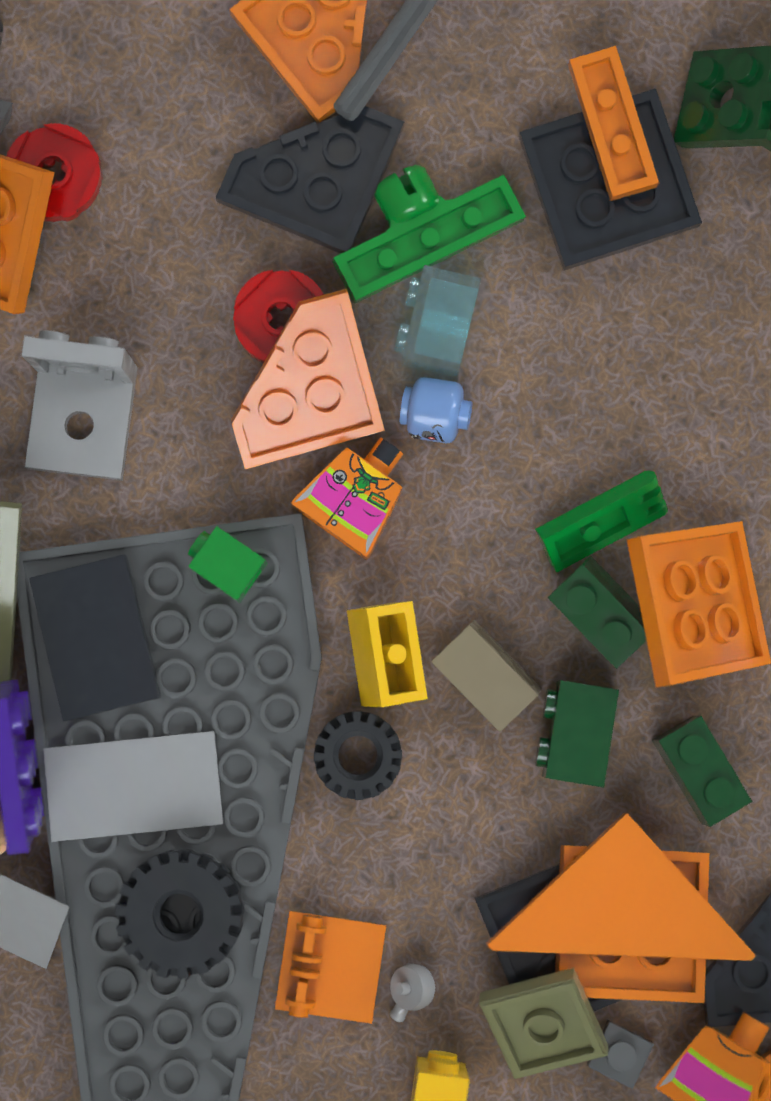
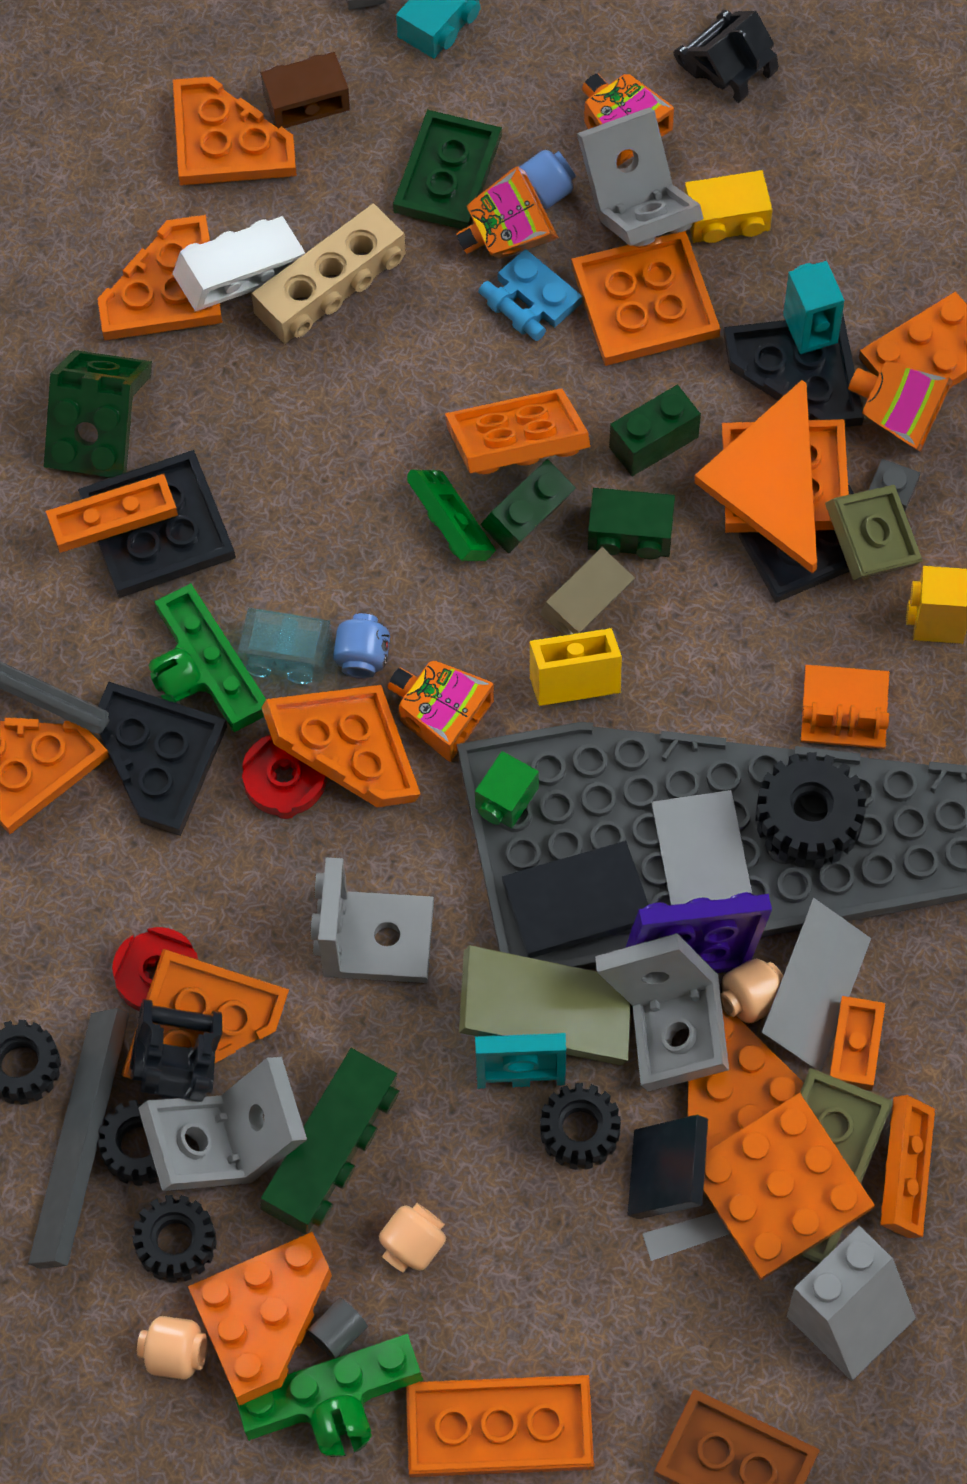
camera: 90 degrees left, 20 degrees down
black tyre [314,711,402,800] -> none
light grey piece [390,963,435,1022] -> none

